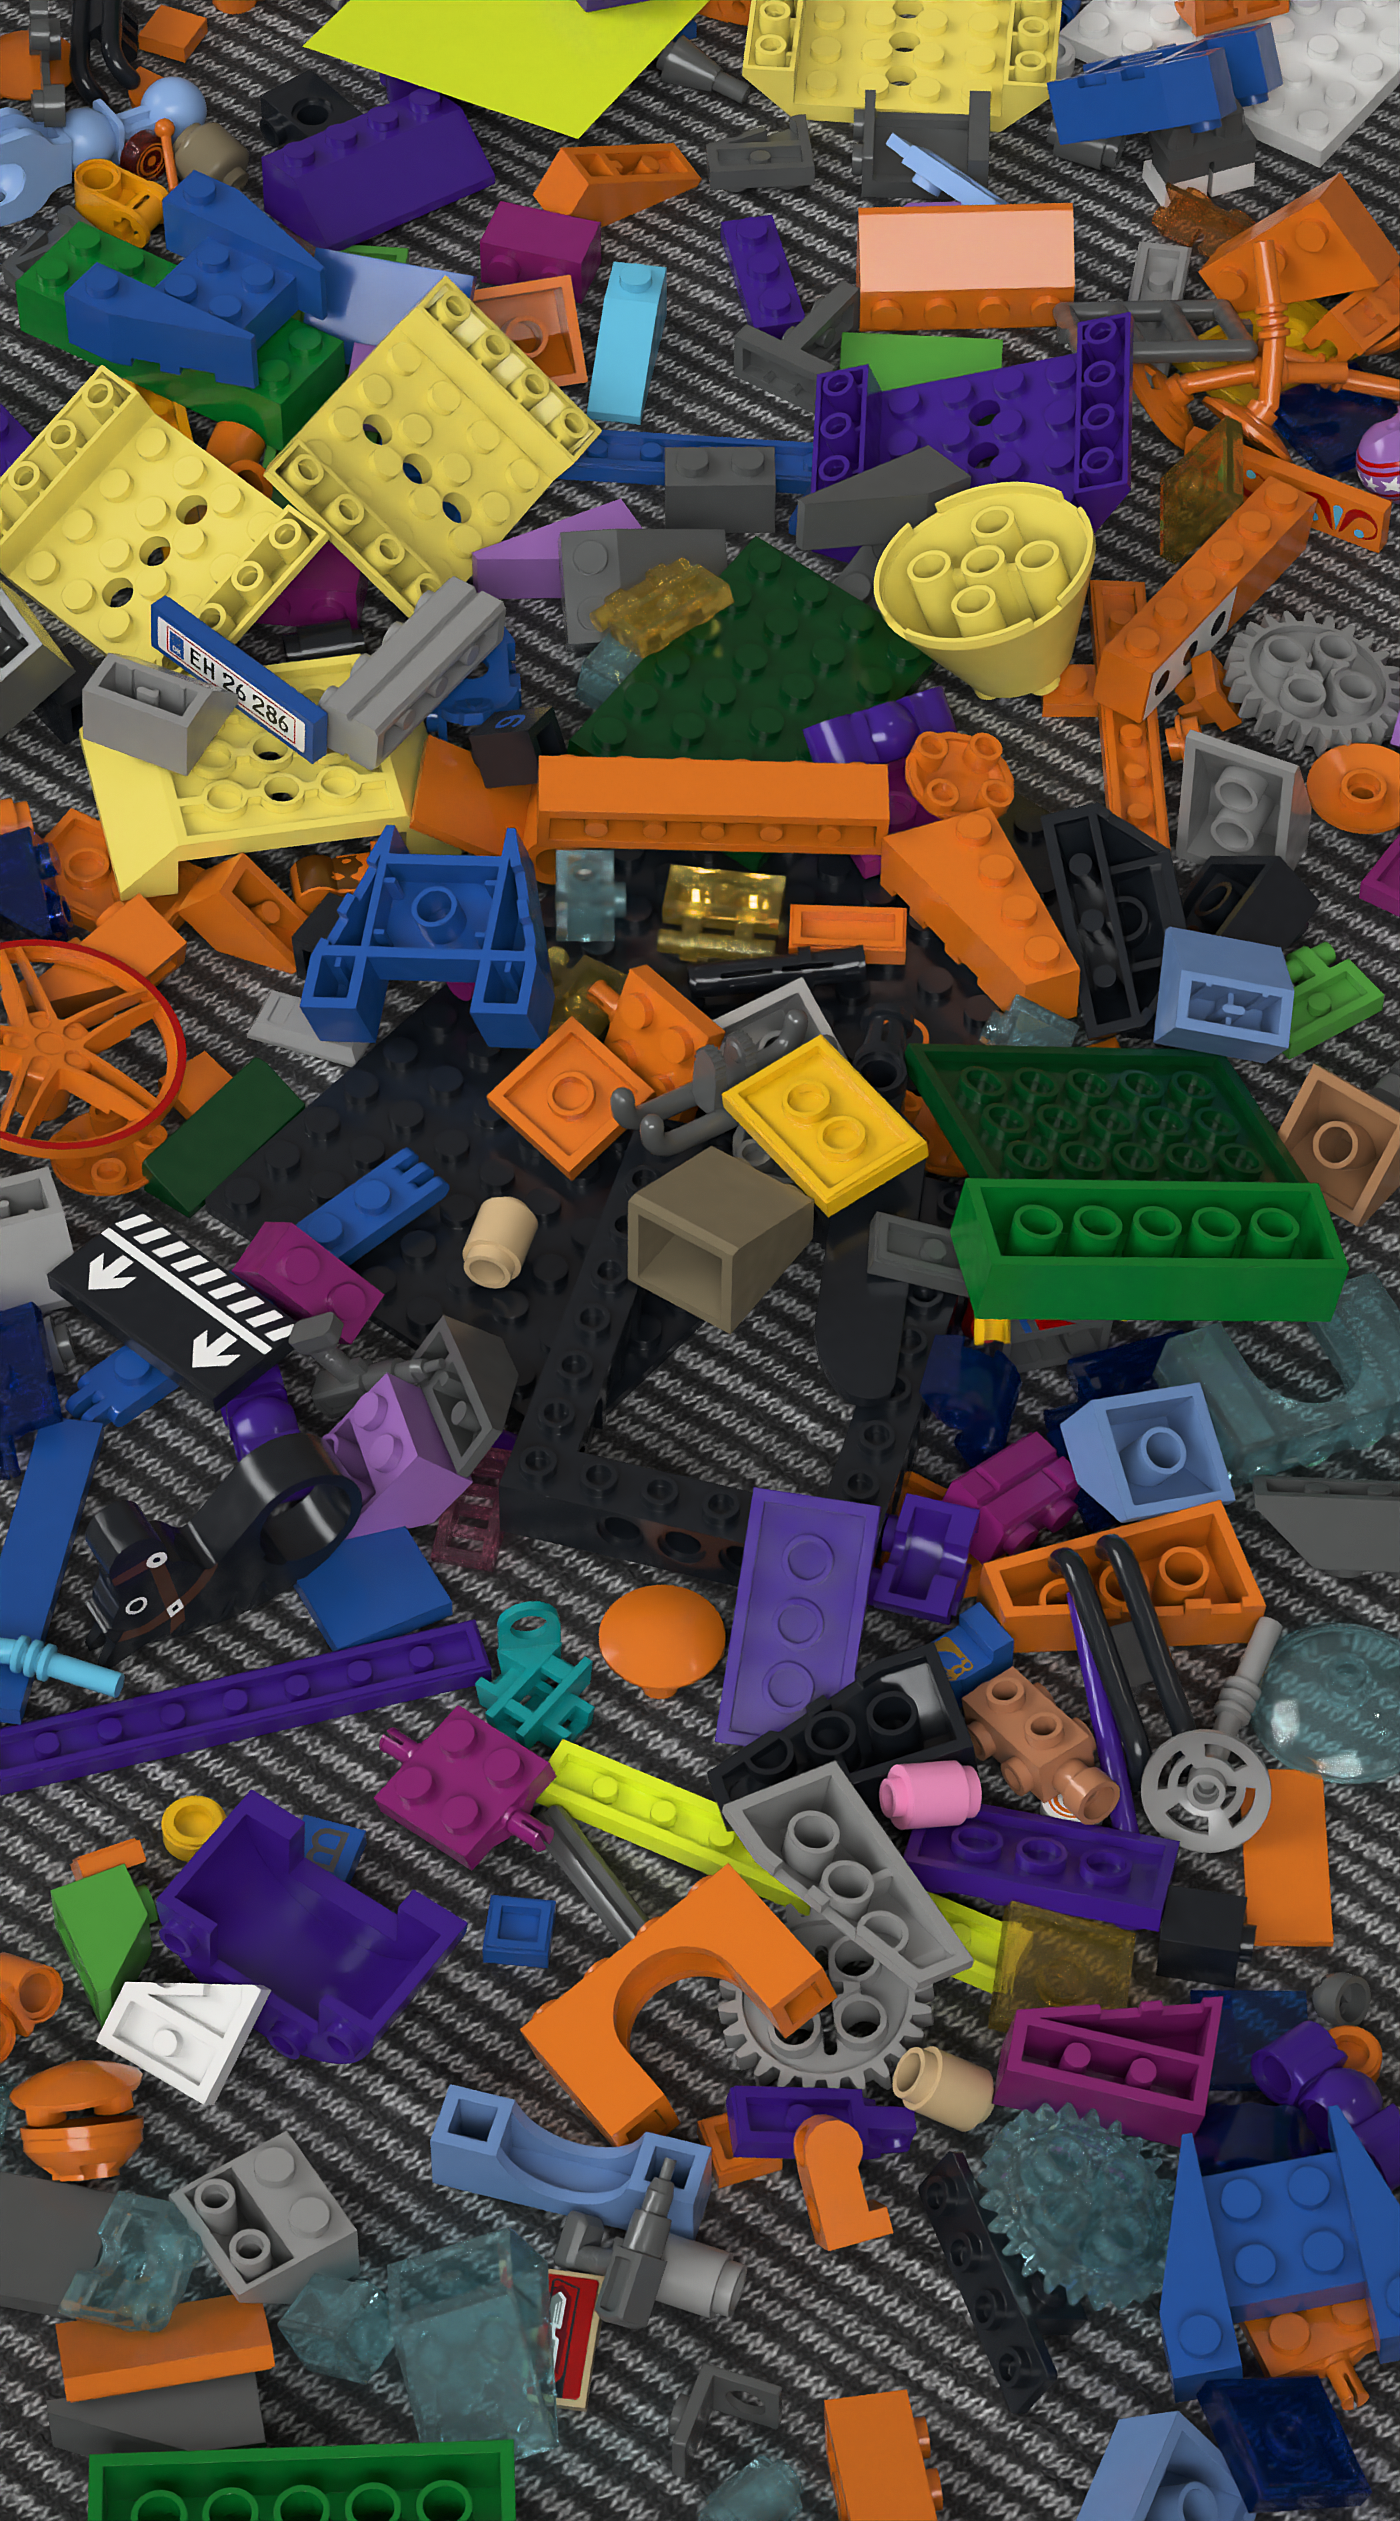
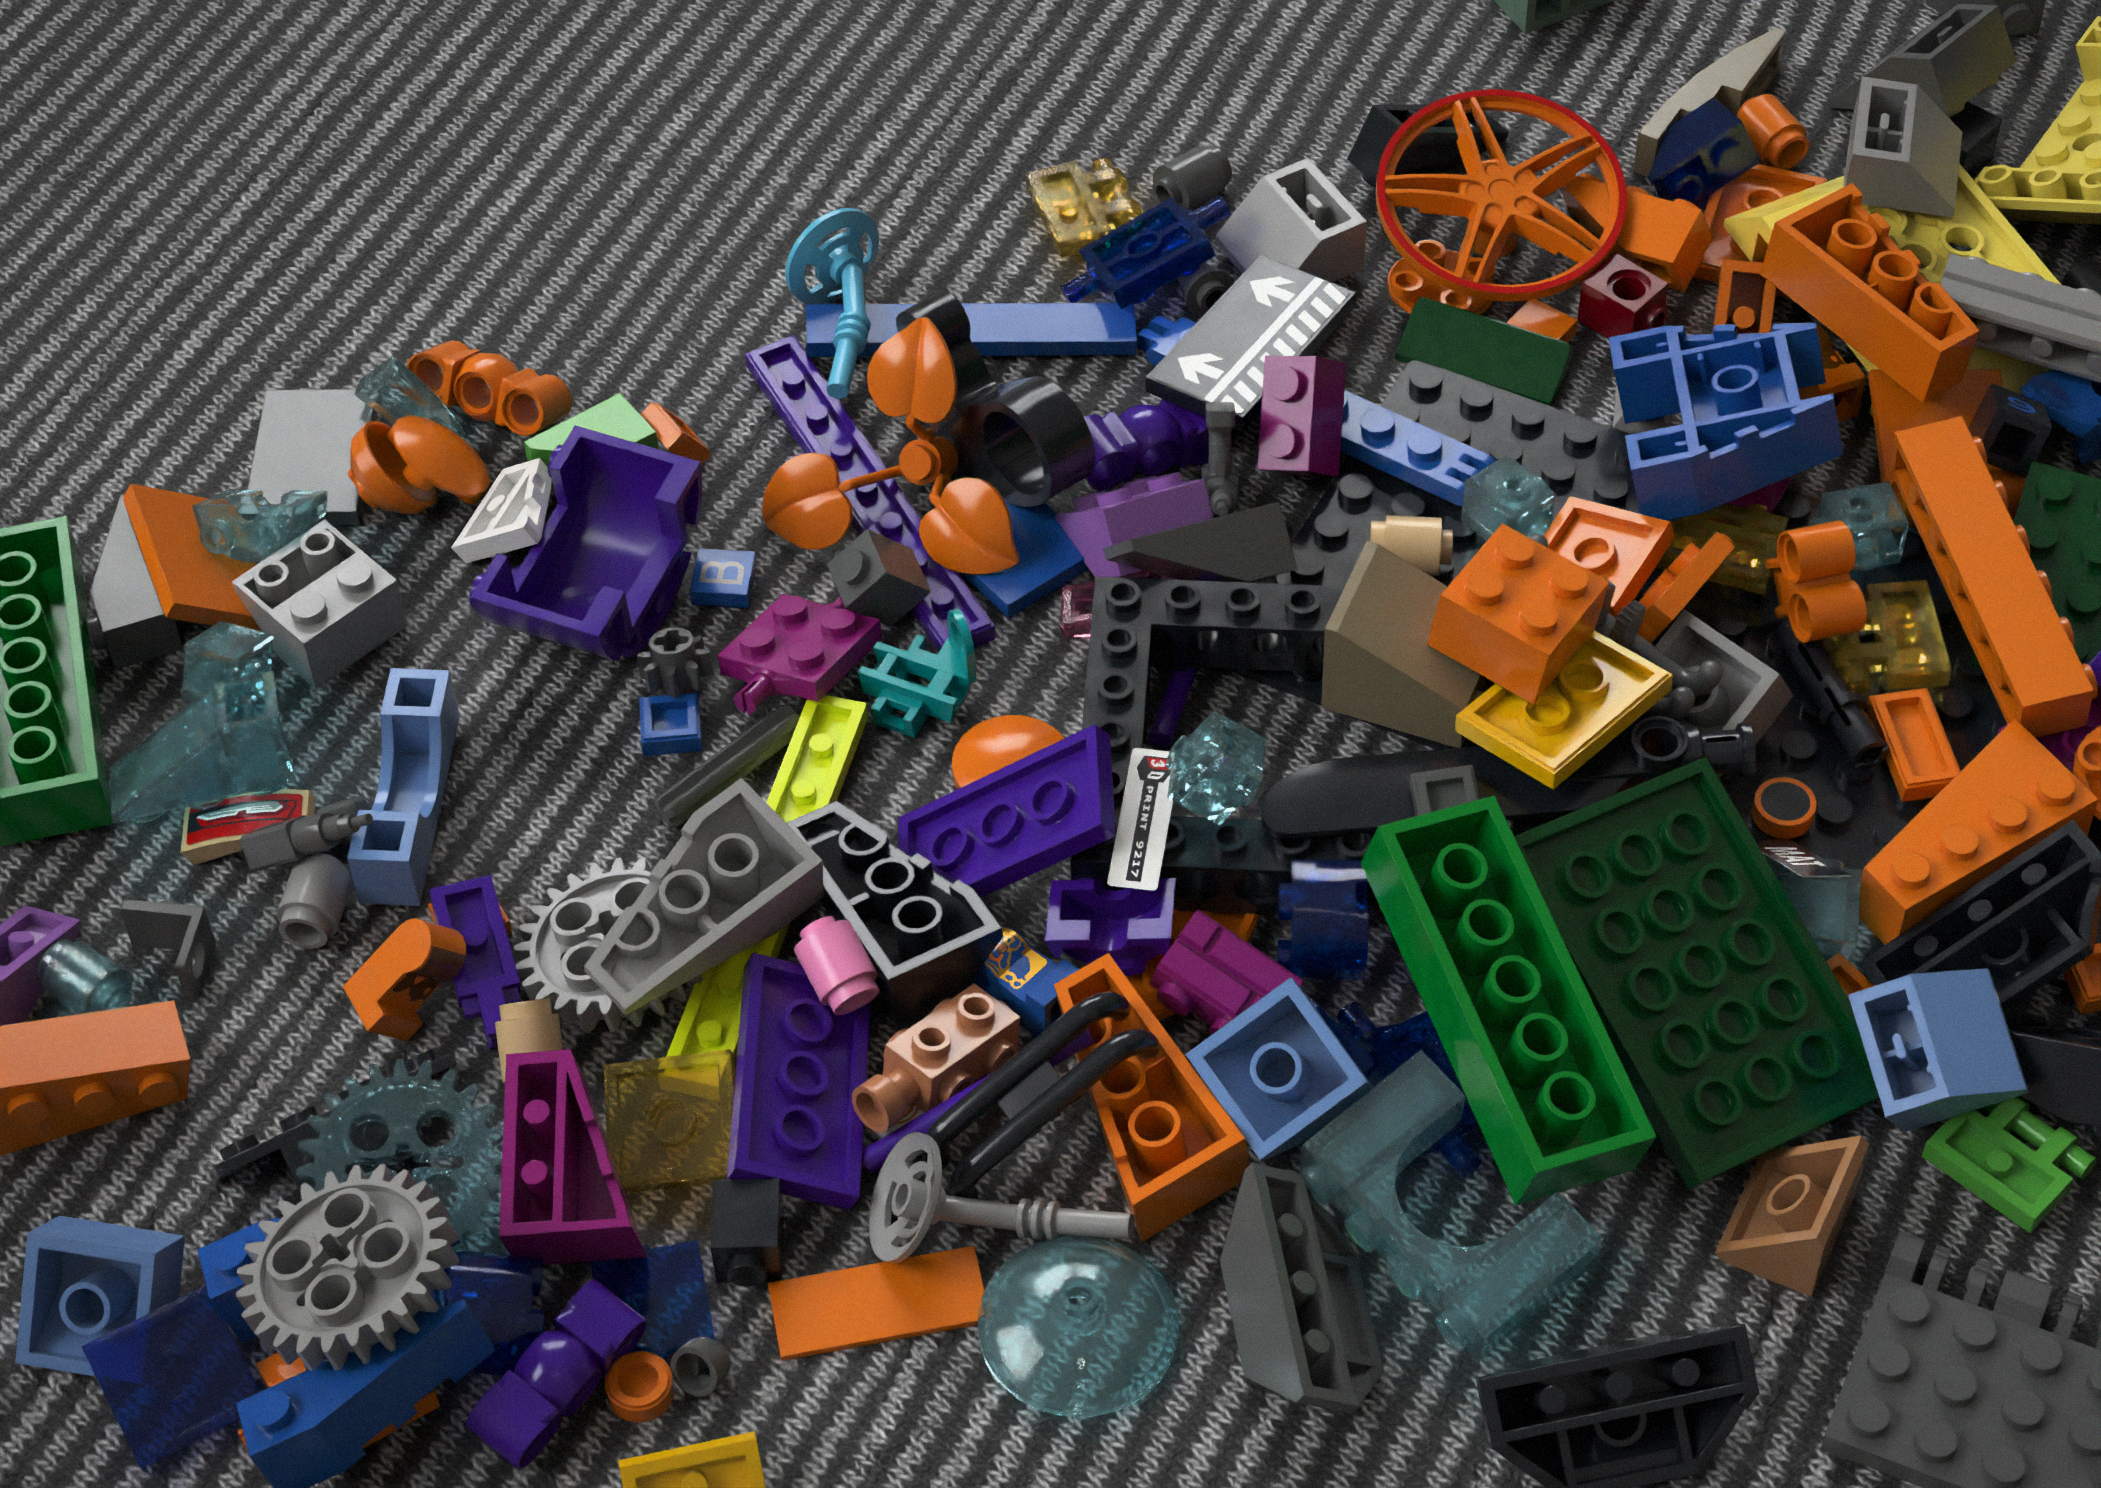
camera: 80 degrees right, 0 degrees up
tile [151,595,328,764] -> none
yellow tile [161,1795,226,1862] -> none
orange arch [520,1863,837,2147] -> none
none -> light grey gear [236,1164,459,1371]
none -> dark grey gear [637,627,714,698]
none -> orange plant [762,317,1020,574]
none -> dark grey brick [827,529,931,627]
none -> white sticker [1107,748,1181,891]
none -> clear light blue brick [1166,711,1266,825]
none -> orange brick [1427,523,1610,704]
none -> clear light blue brick [1461,454,1555,541]
none -> dark red brick [1577,253,1668,339]
none -> black sticker [1755,839,1852,877]
none -> orange wedge [1760,183,1980,403]
none -> orange piece [1764,520,1867,643]

